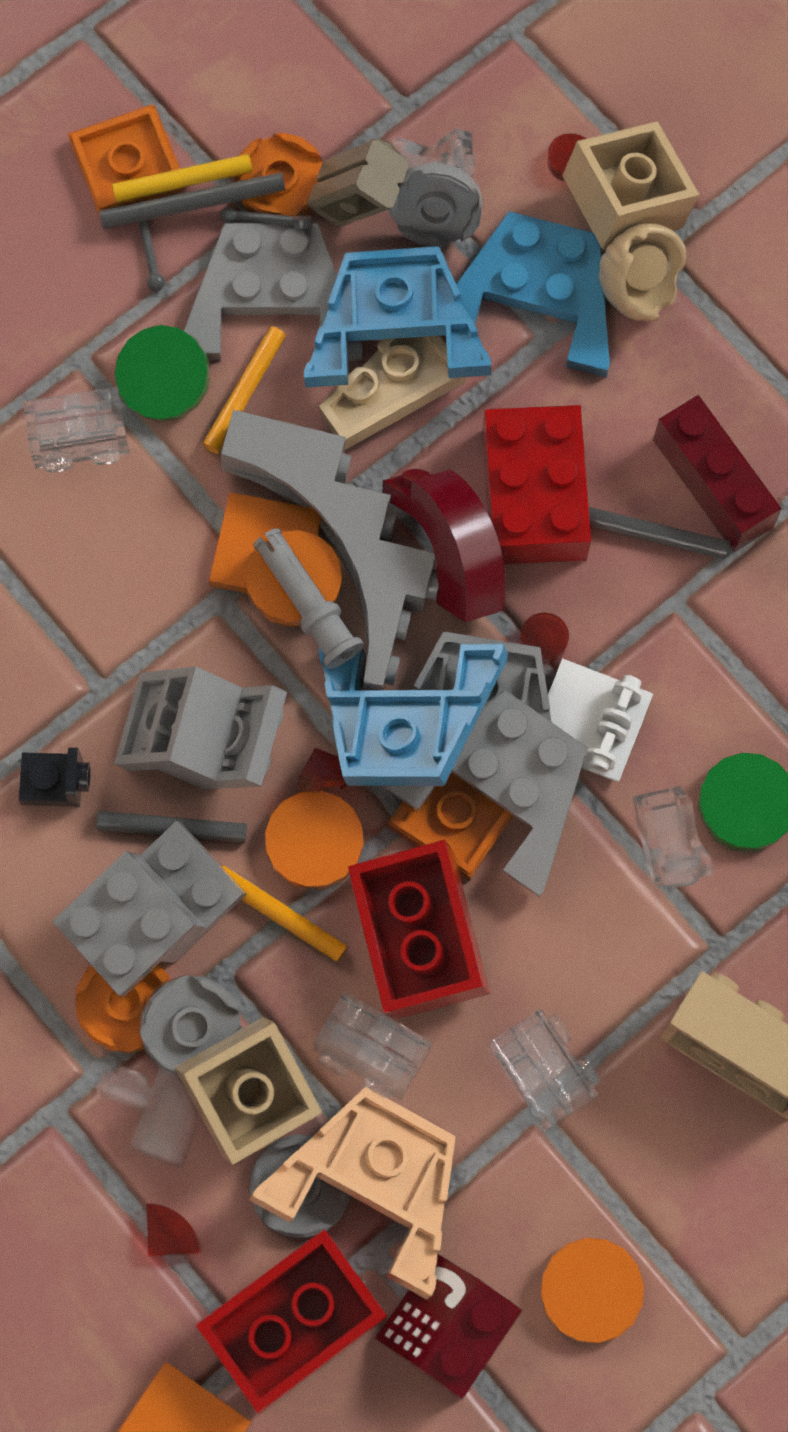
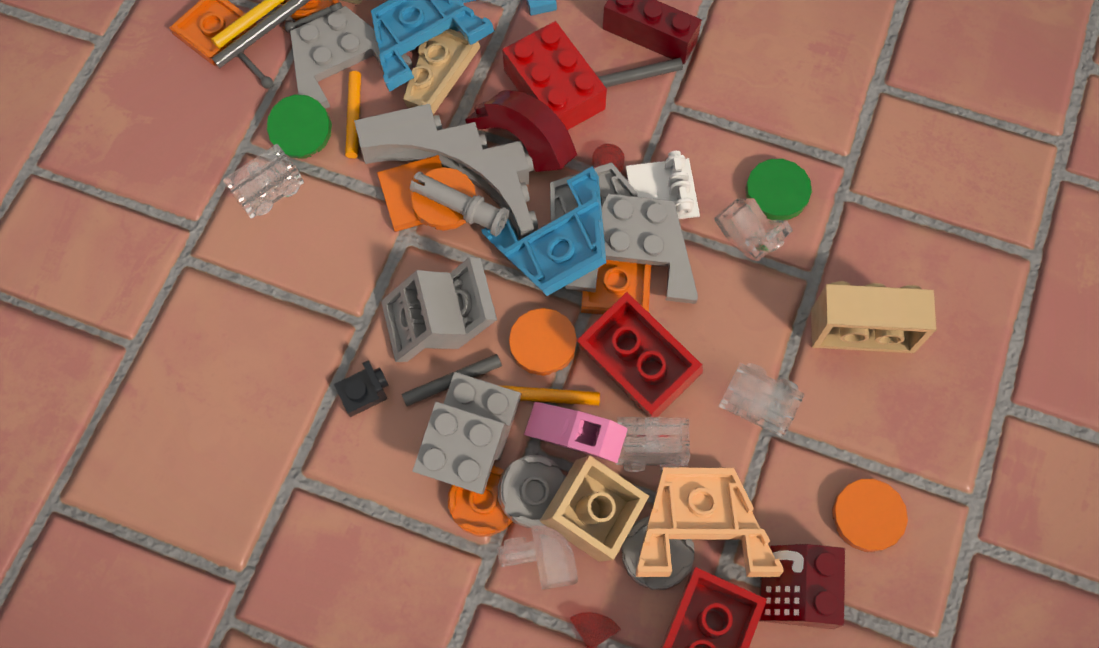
camera: 25 degrees left, 5 degrees down
clear red tile [296,748,349,793] -> none
none -> bright pink slope [524,402,628,463]

